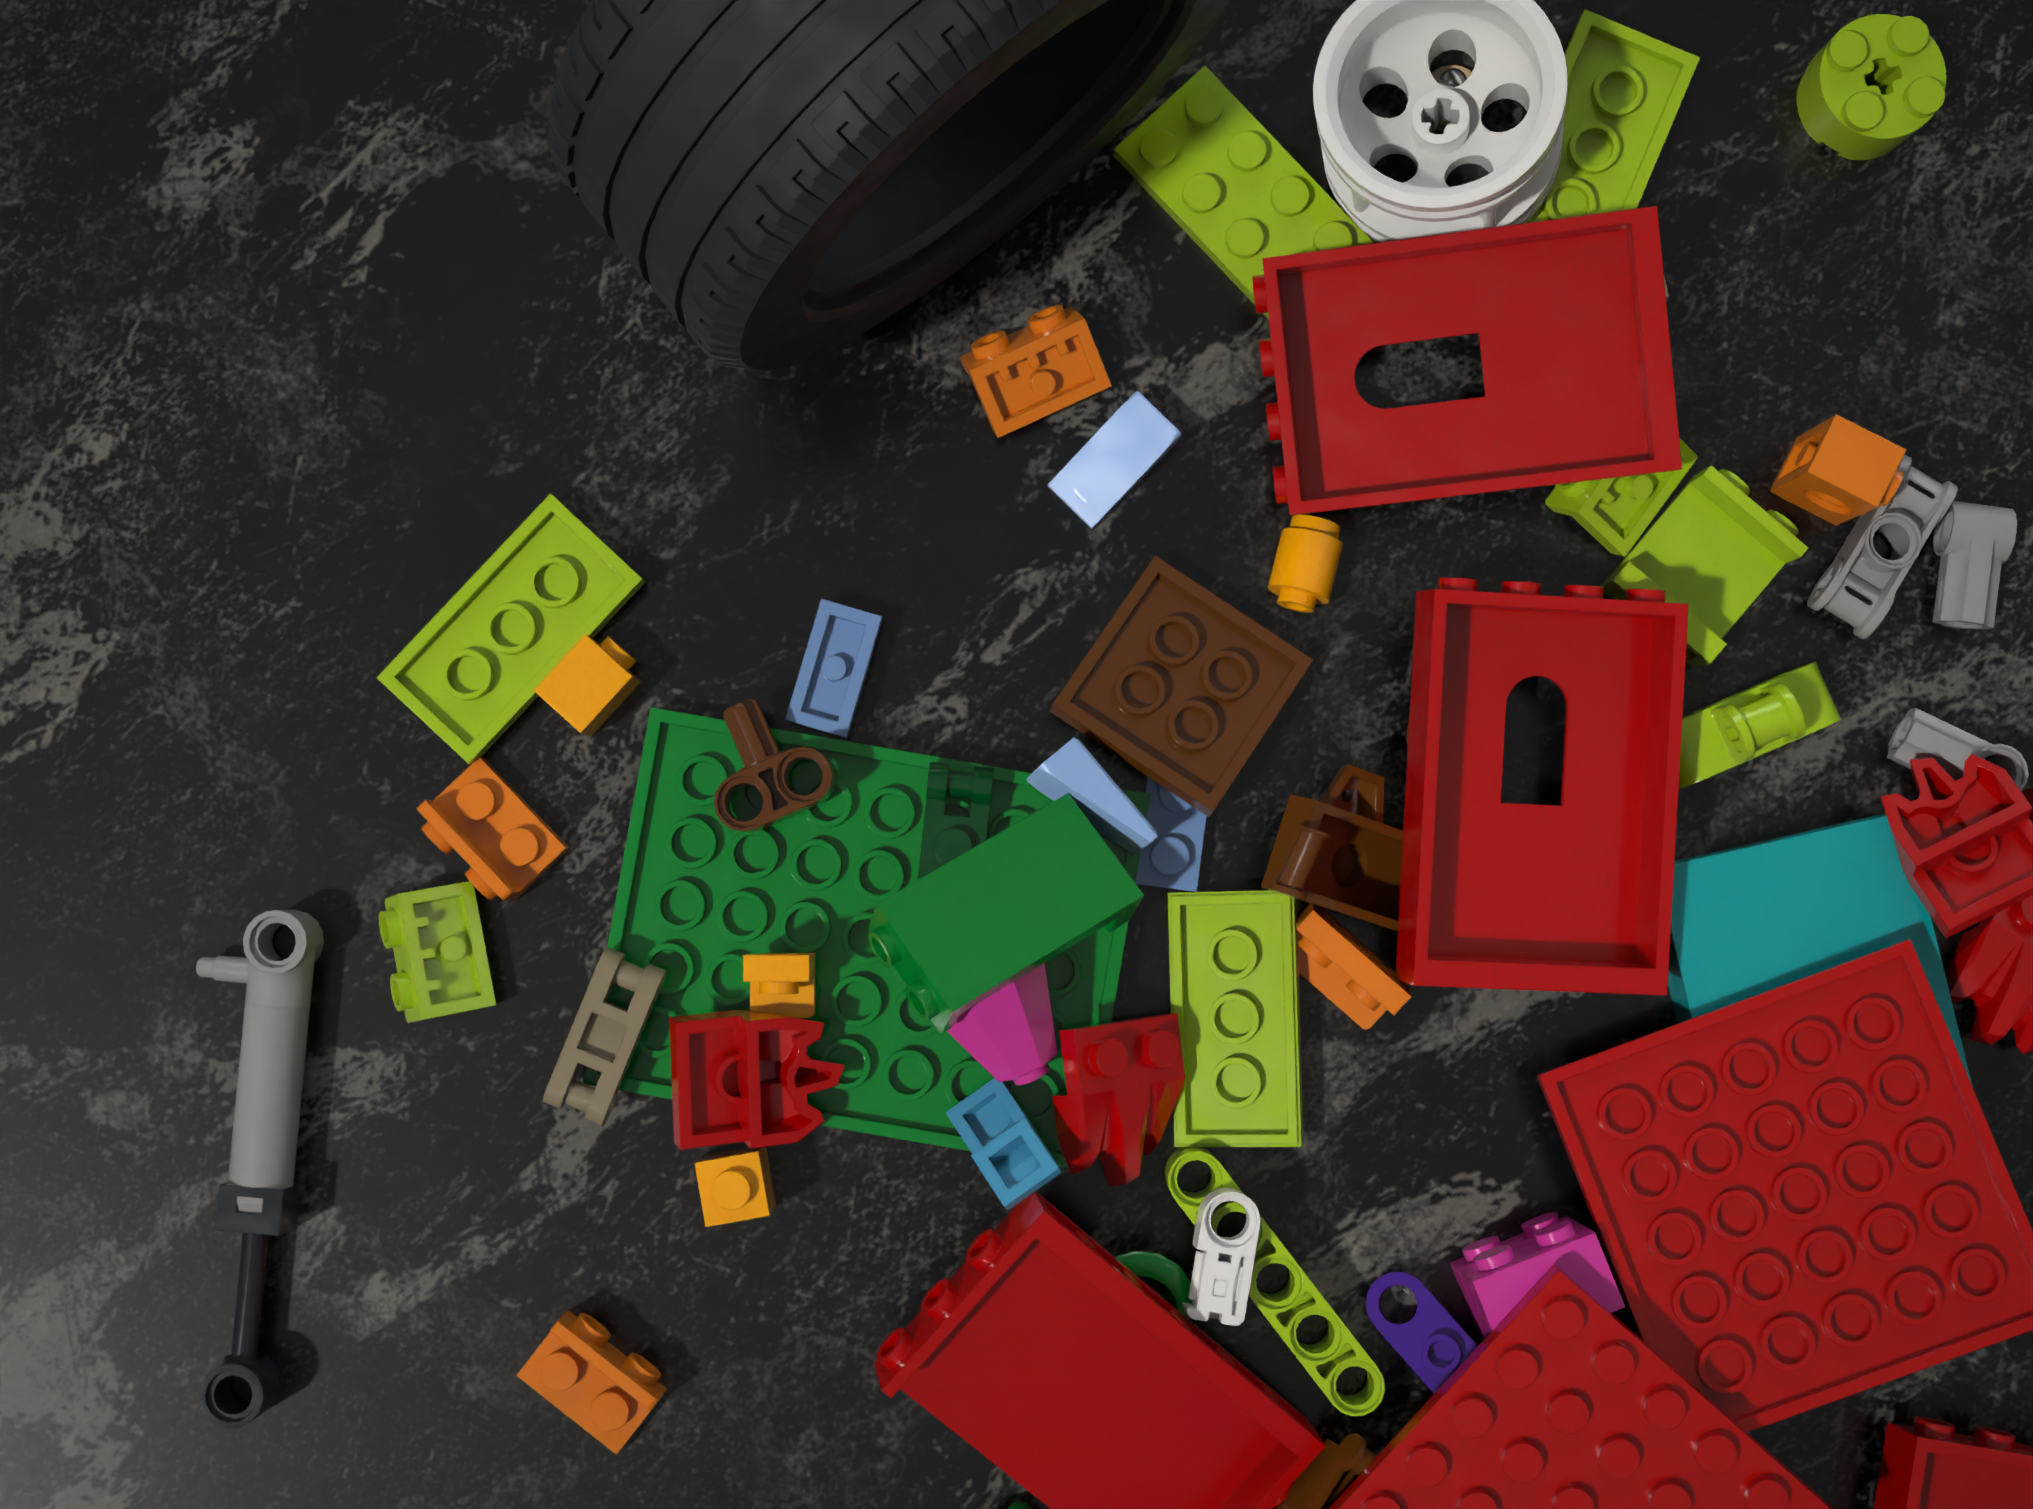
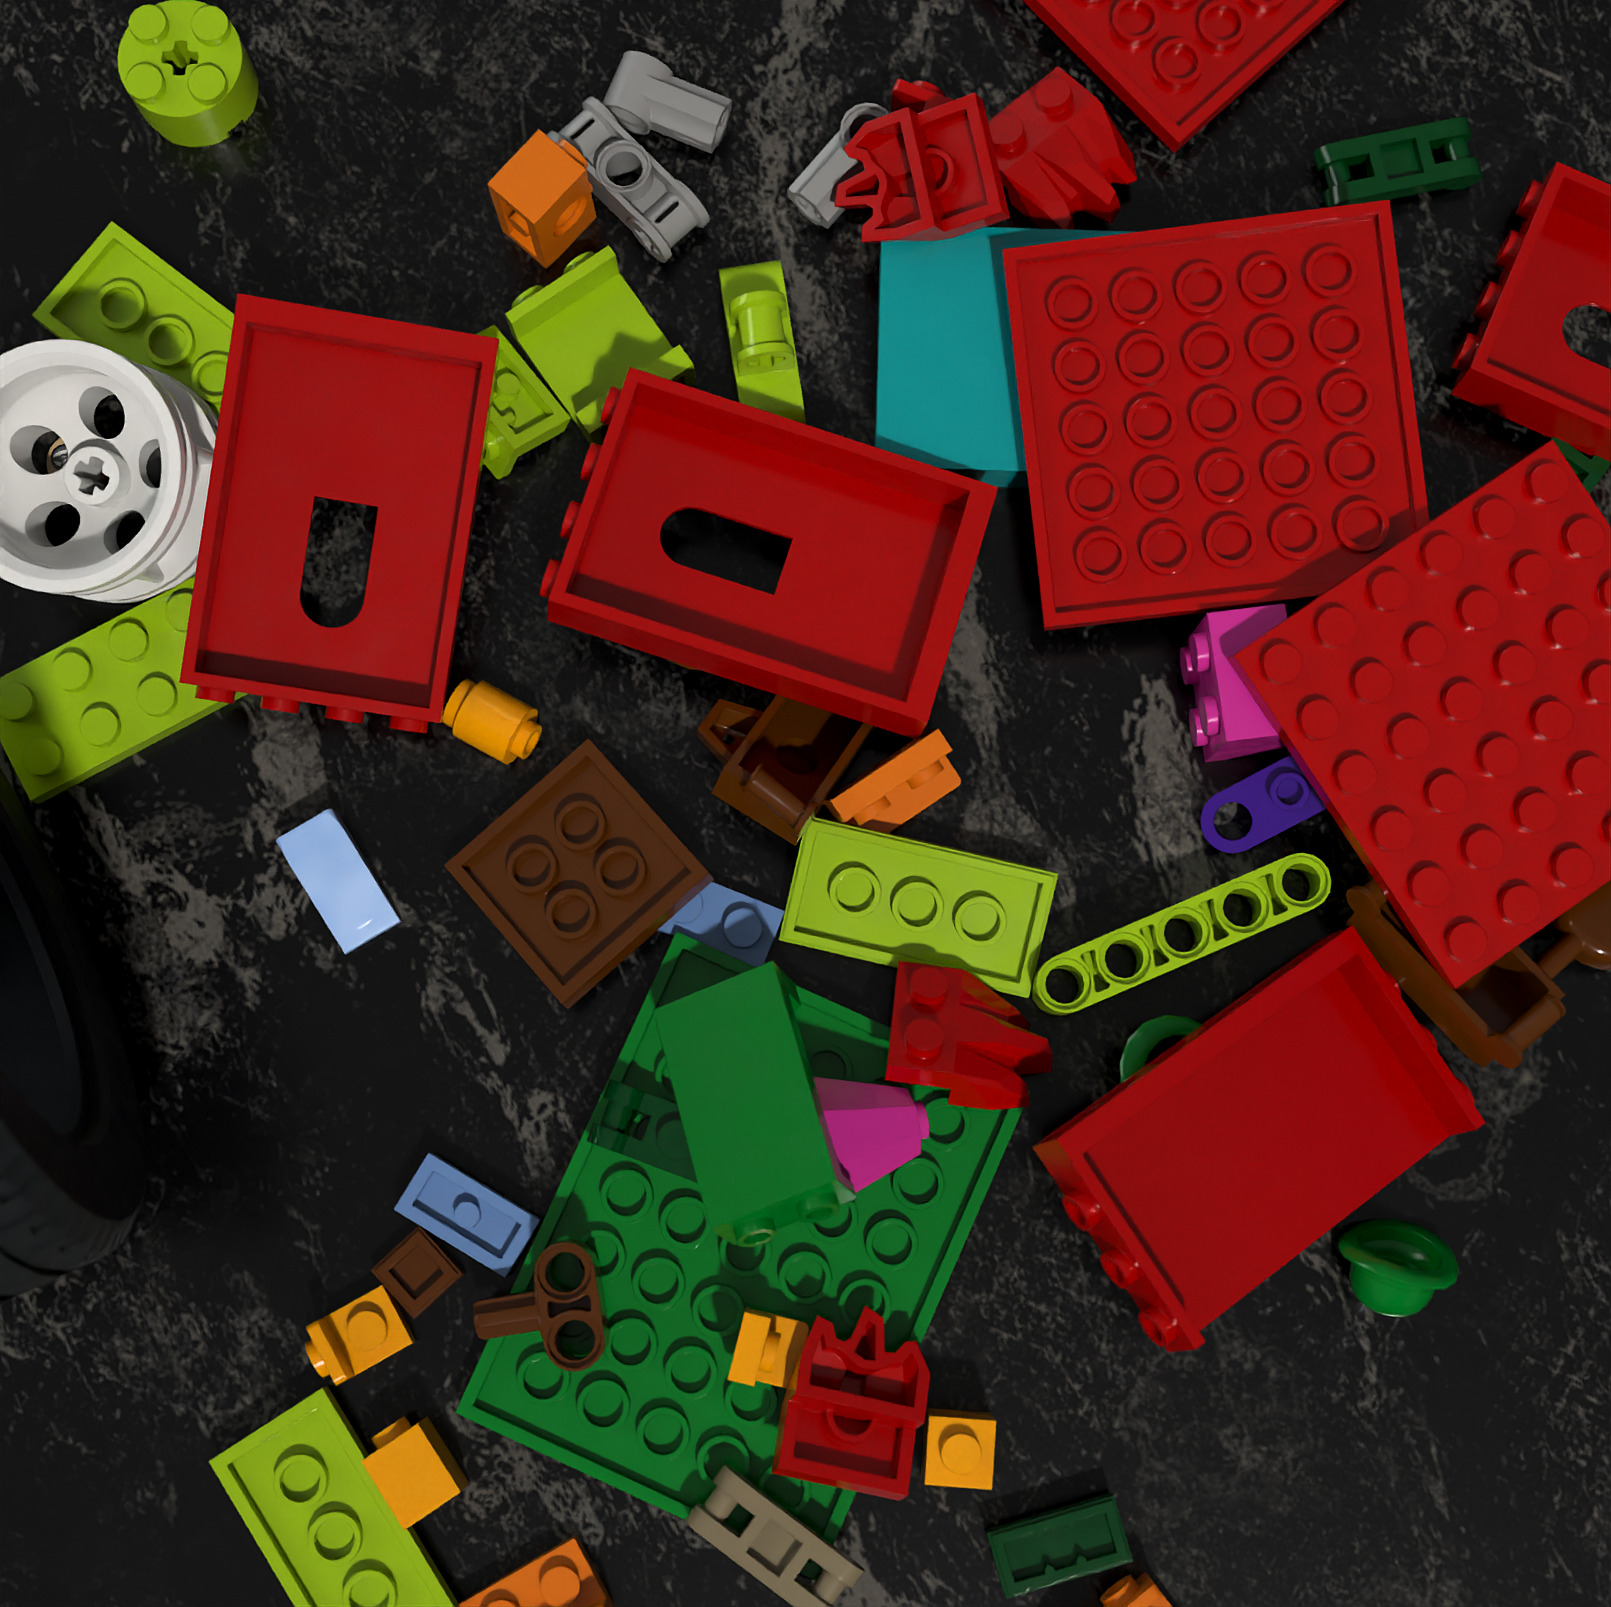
camera: 75 degrees left, 5 degrees down
dark azure slope [945,1078,1062,1210] -> none
orange bracket [960,305,1112,438] -> none
light blue slope [1026,737,1158,855] -> none
white piece [1182,1188,1260,1326] -> none
none -> light orange bracket [305,1285,417,1385]
none -> reddish brown tile [371,1225,465,1319]
none -> dark green plate [985,1493,1133,1599]

